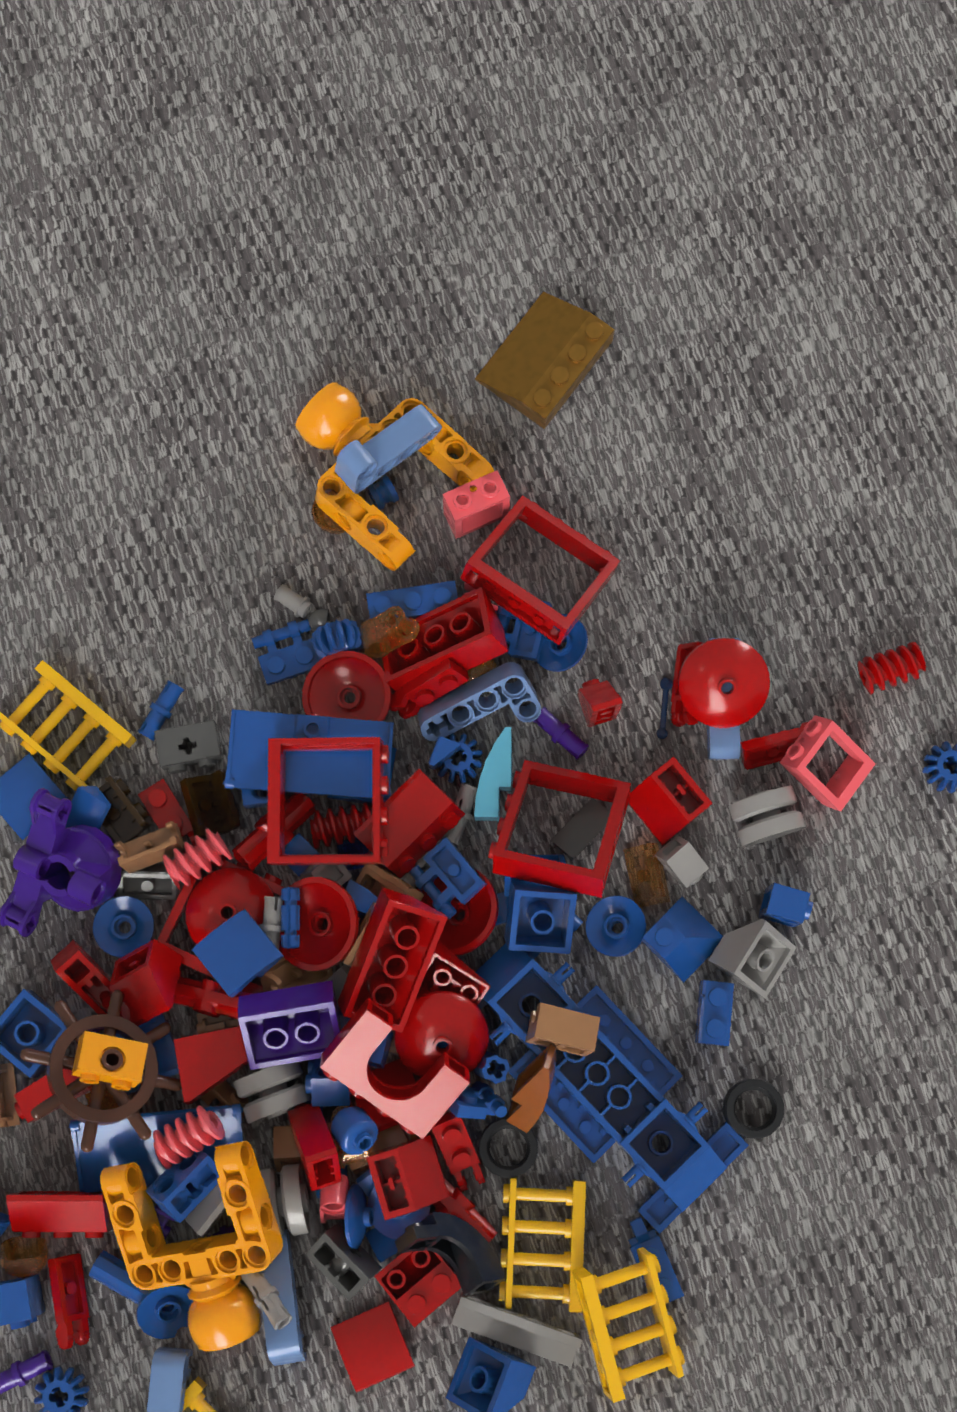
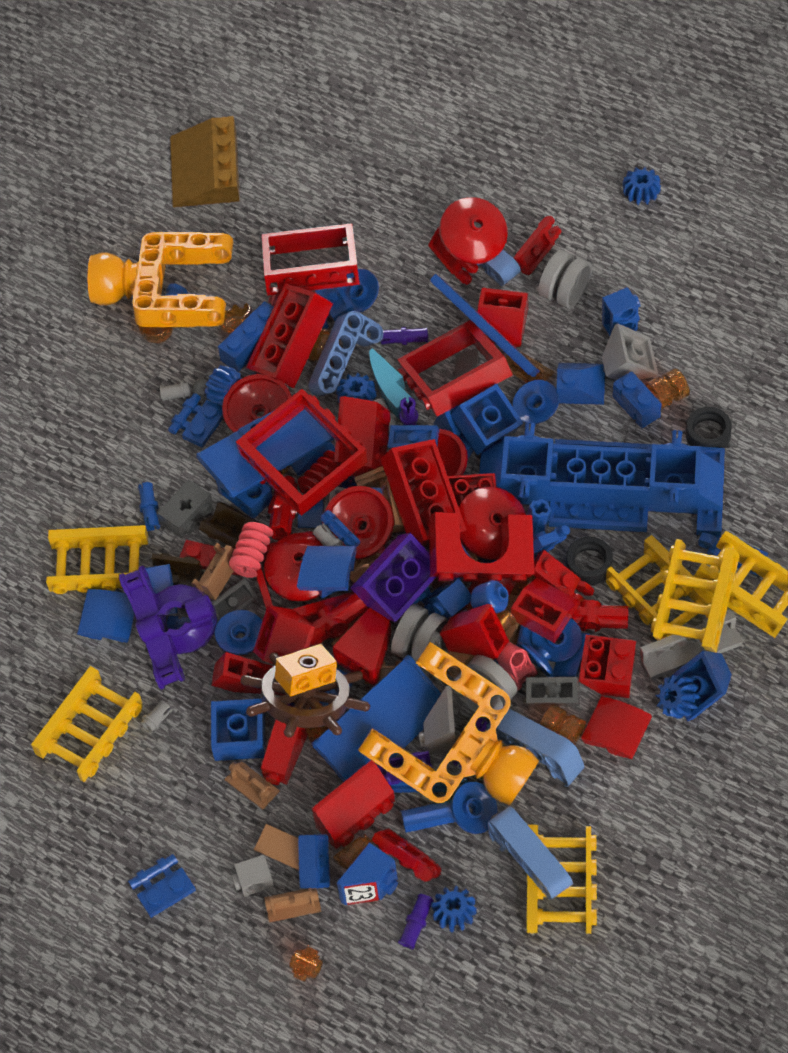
camera: 35 degrees left, 20 degrees down
blue brick [145,1151,219,1223] -> none
coral piece [153,1105,225,1169] -> none
light grey pin [241,1271,292,1330] -> none
medium blue beam [335,404,442,494] -> none
clear orange piece [360,606,420,659] -> none
red hinge [390,659,469,719] -> none
black arch [394,1212,506,1296] -> none
blue slope [428,736,461,770] -> none
coral window [443,470,510,539] -> none
dark orange slope [506,1044,556,1133] -> none
medium nougat hinge [525,1003,600,1057] -> none
red slope [577,679,623,728] -> none
light grey brick [655,835,709,888] -> none
dark blue hinge [656,678,673,739] -> none
coral window [780,715,876,811] -> none
red piece [857,641,926,695] -> none
none -> clear orange hair [219,303,252,334]
none -> dark purple pin [399,397,419,425]
none -> blue tile [430,274,540,377]
none -> clear orange wheel [540,704,586,745]
none -> clear orange wheel [645,368,690,410]
none -> yellow fence [651,539,740,653]
none -> blue gear [655,675,700,719]

